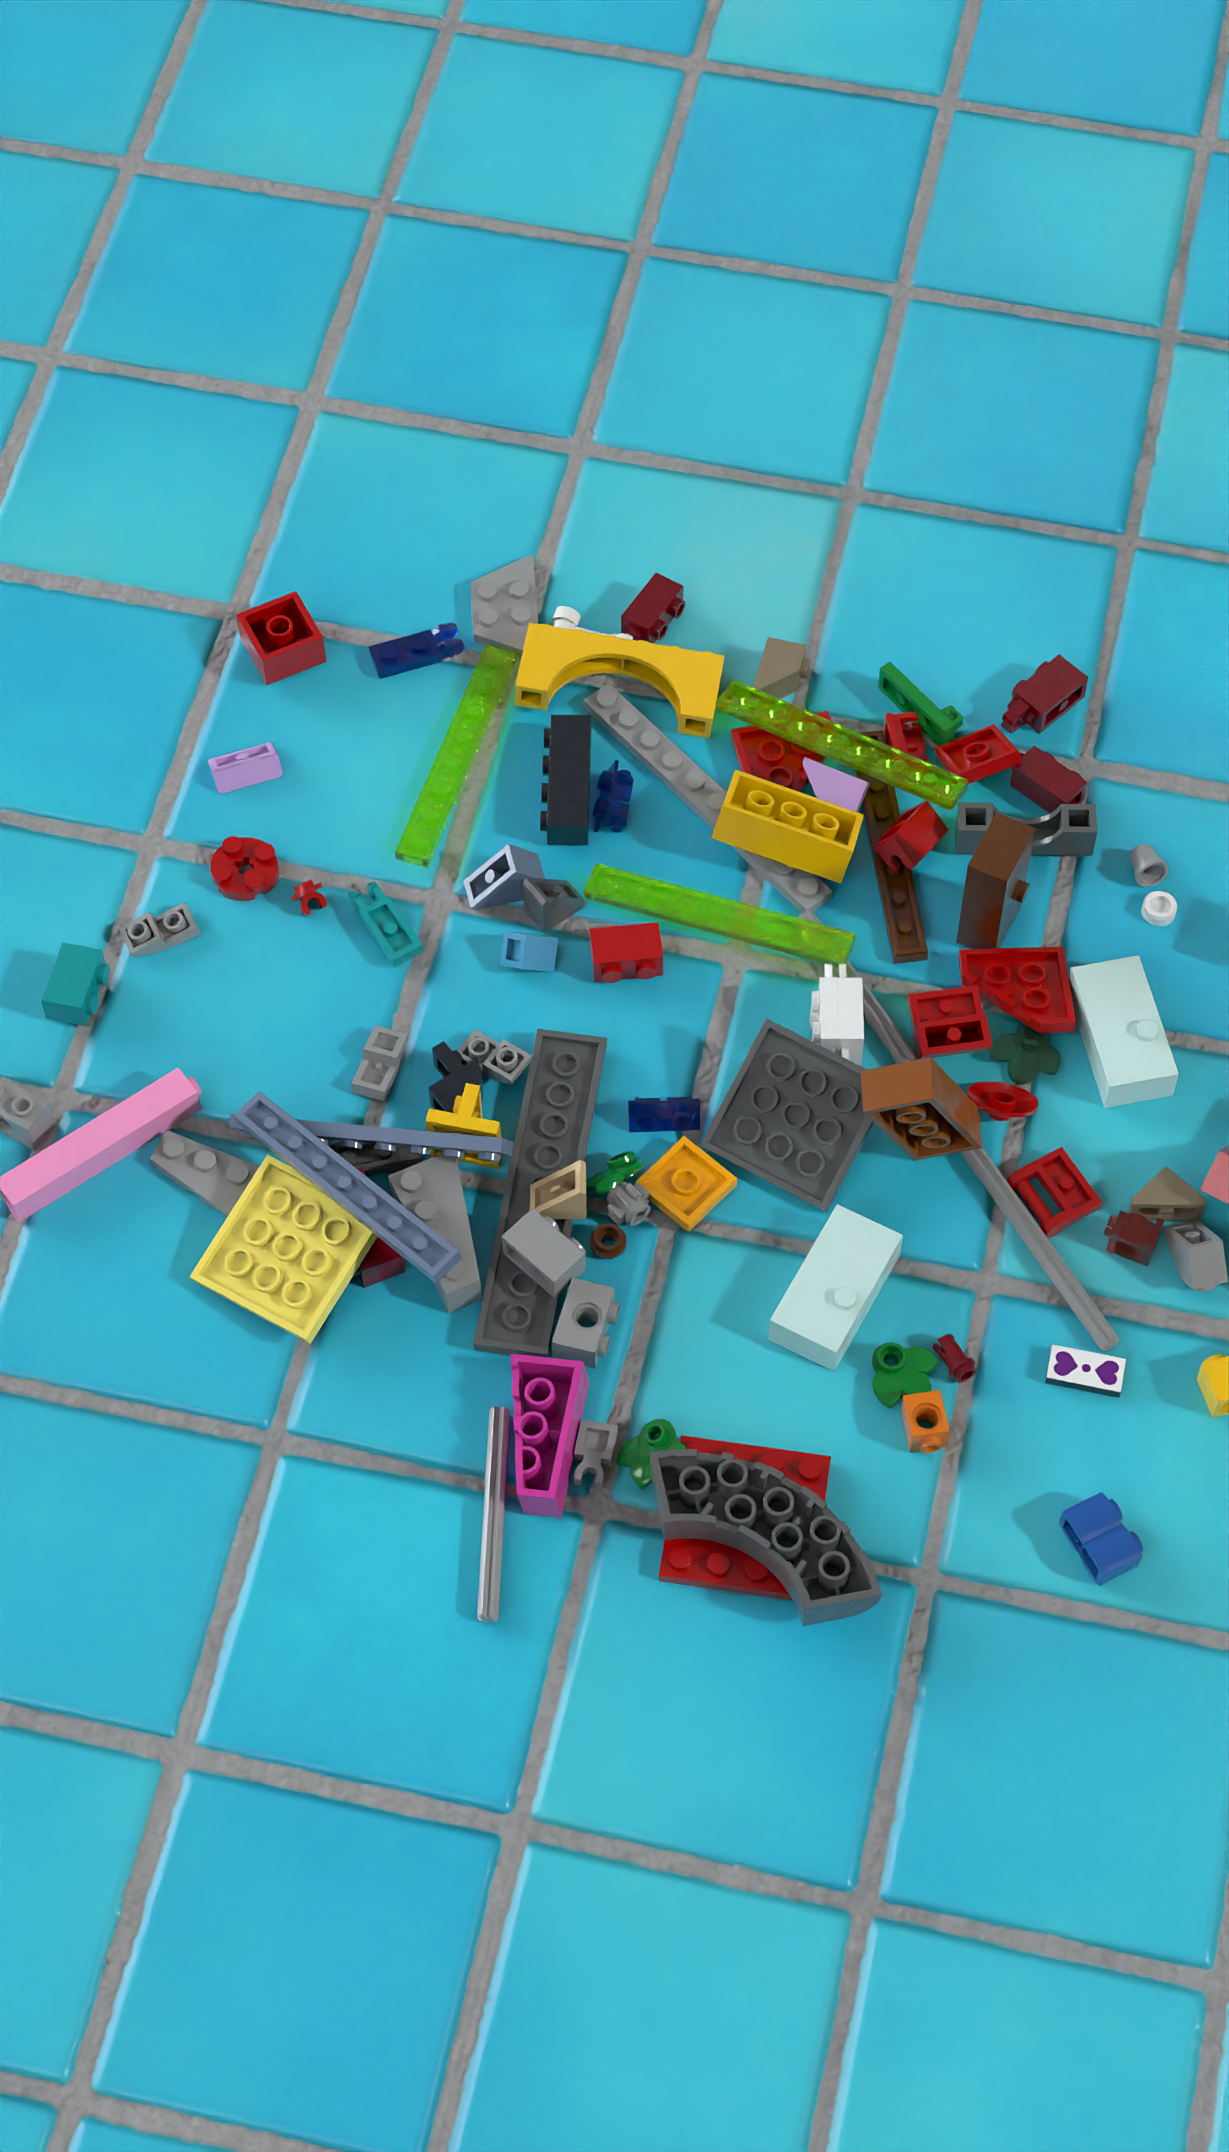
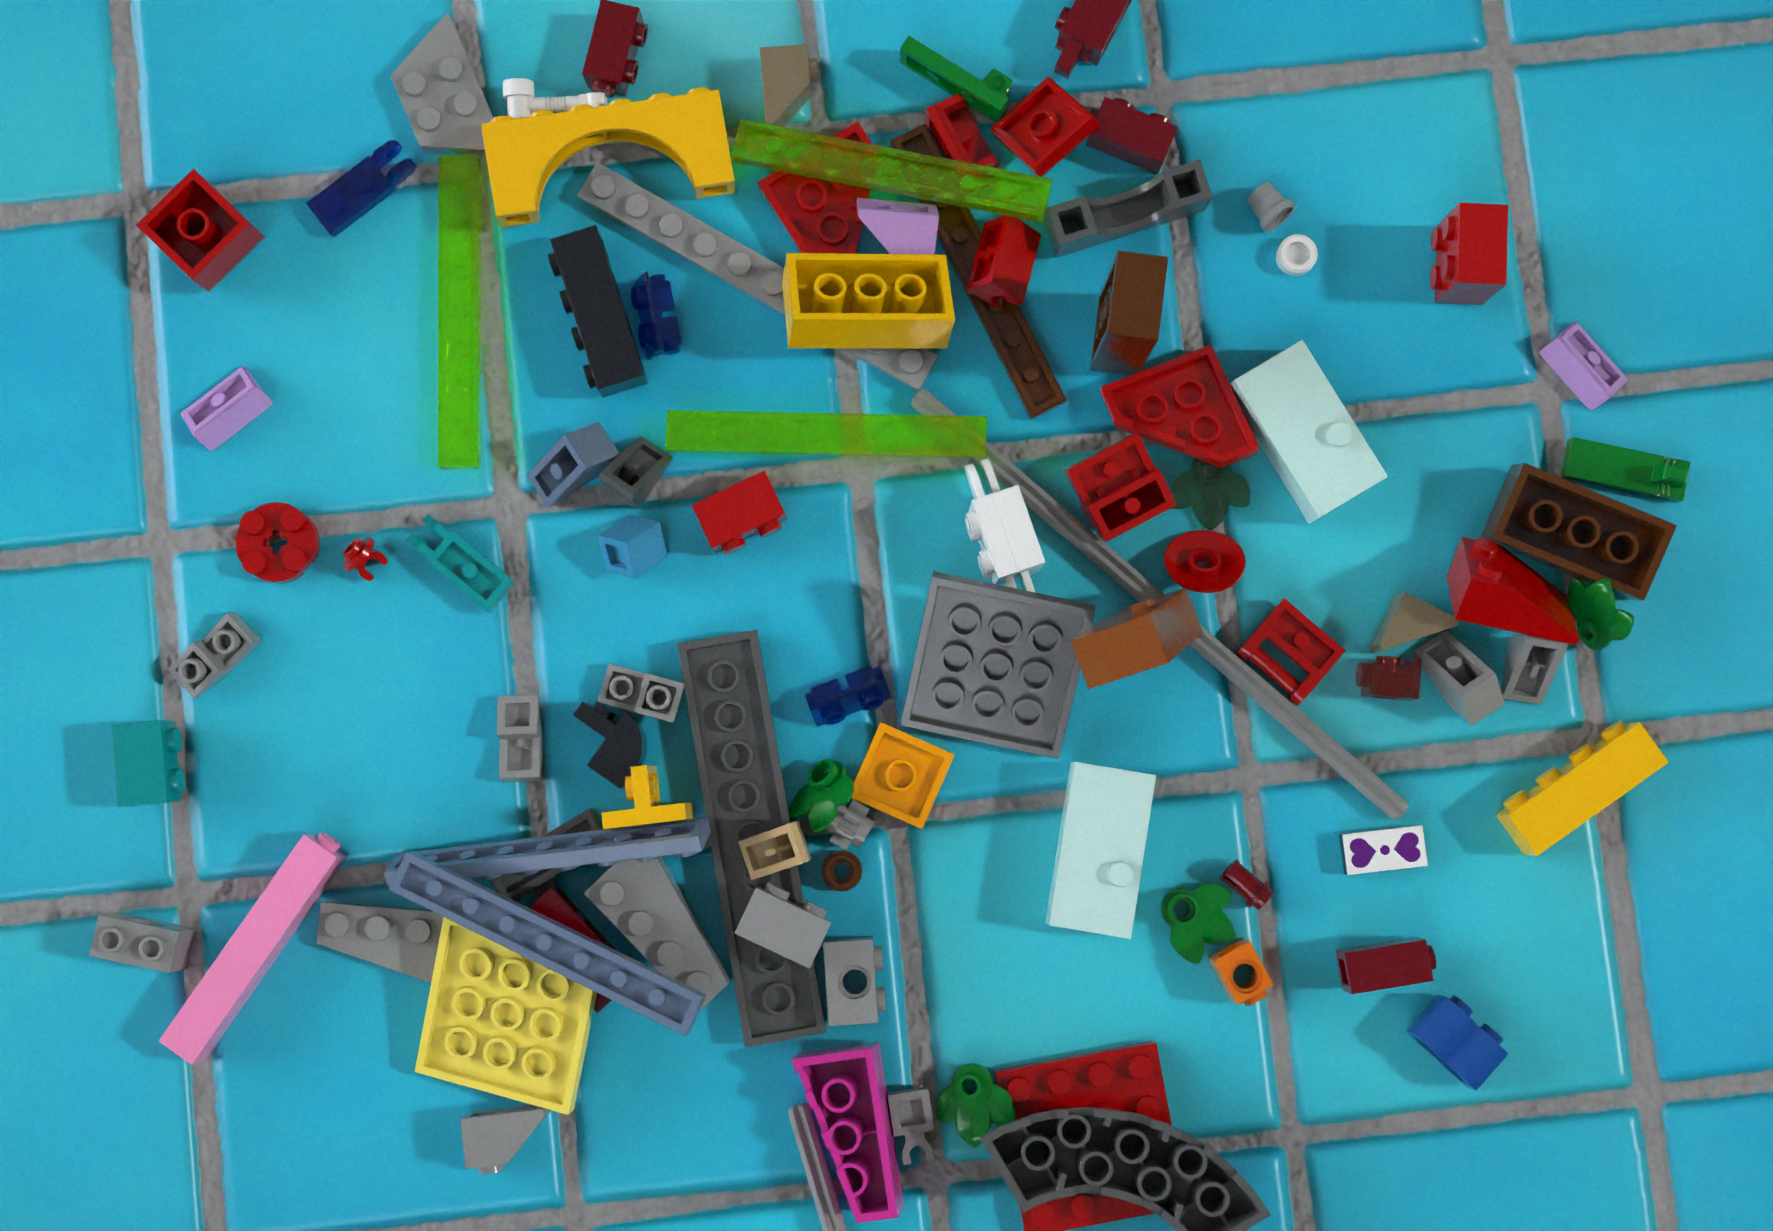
camera: 20 degrees left, 25 degrees up
none -> light grey slope [460,1105,551,1174]
none -> dark red brick [1335,937,1436,994]

